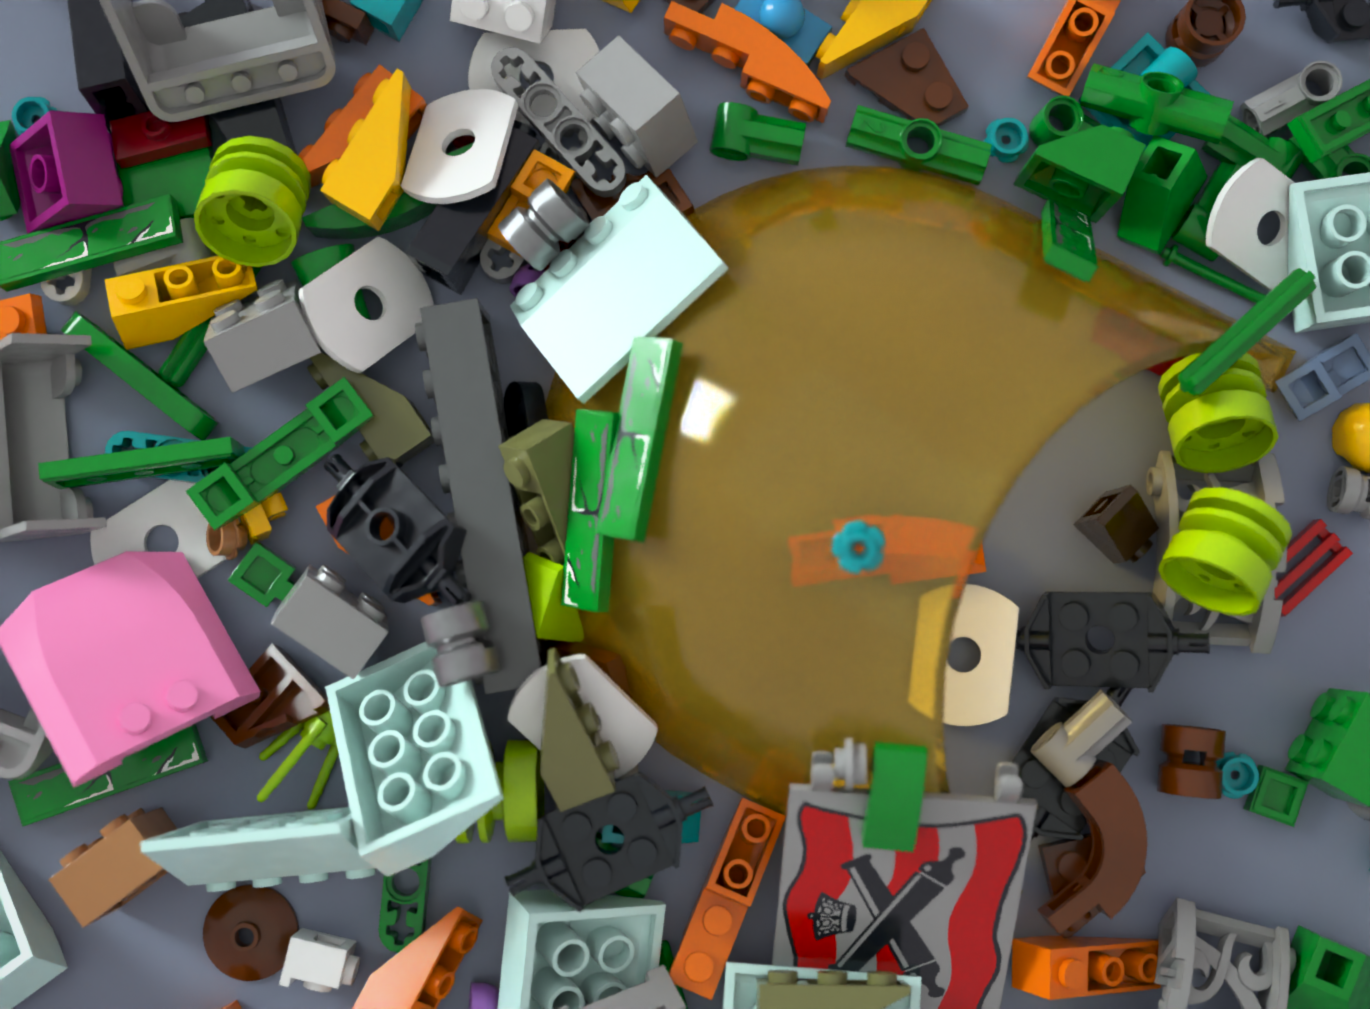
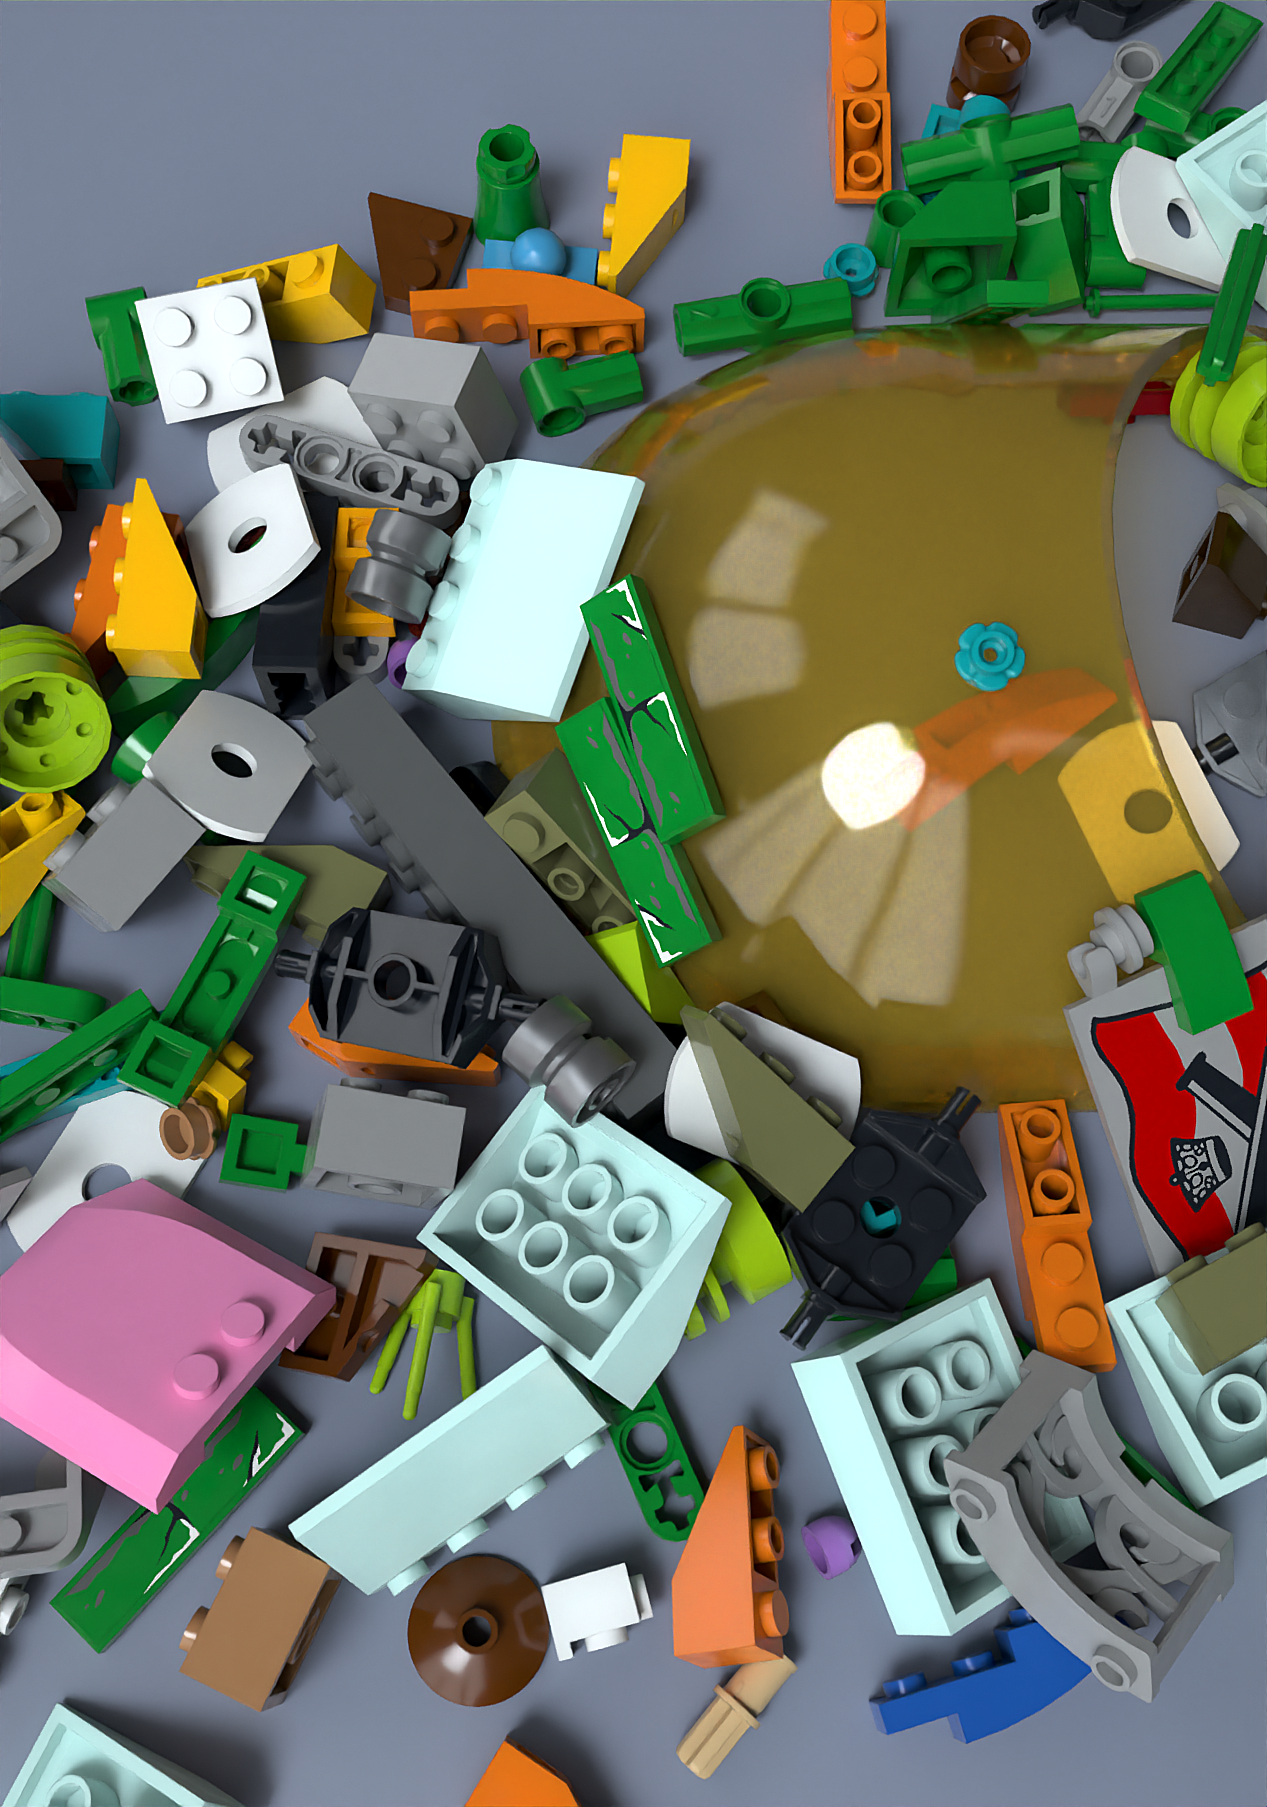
camera: 30 degrees left, 15 degrees down
reddish brown wing [845,28,969,127] -> none

